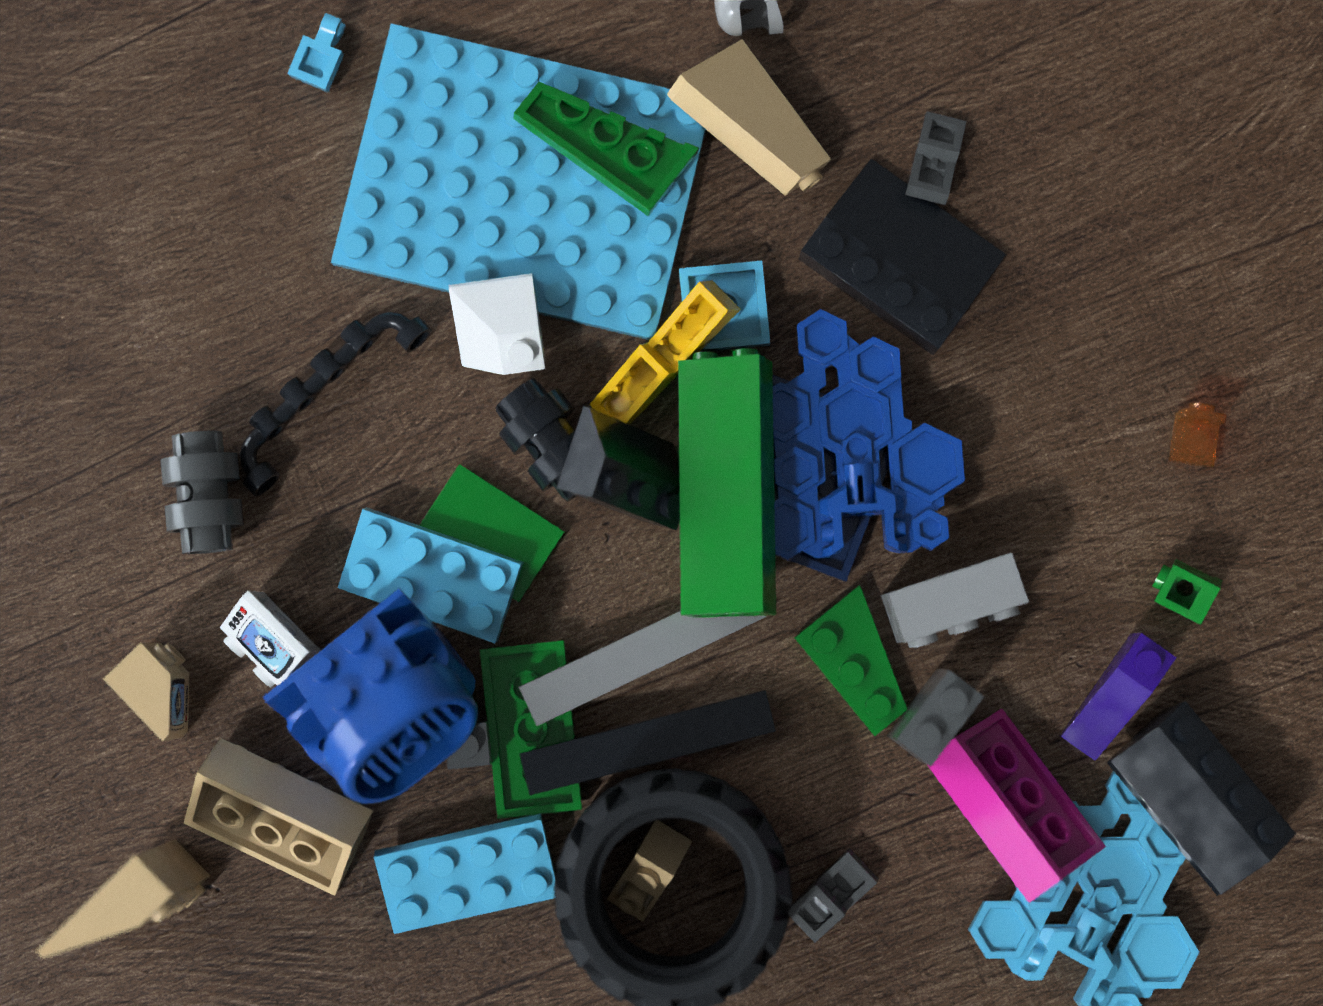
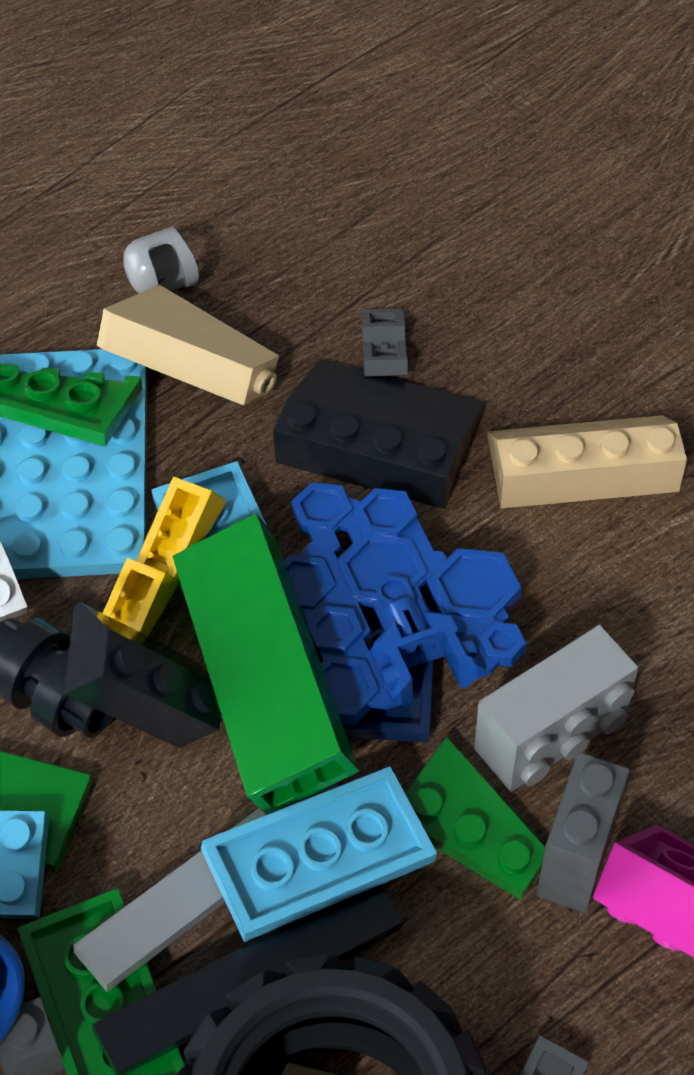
camera: 20 degrees left, 30 degrees down
none -> medium azure plate [201,766,437,942]
none -> tan slope [487,415,687,509]

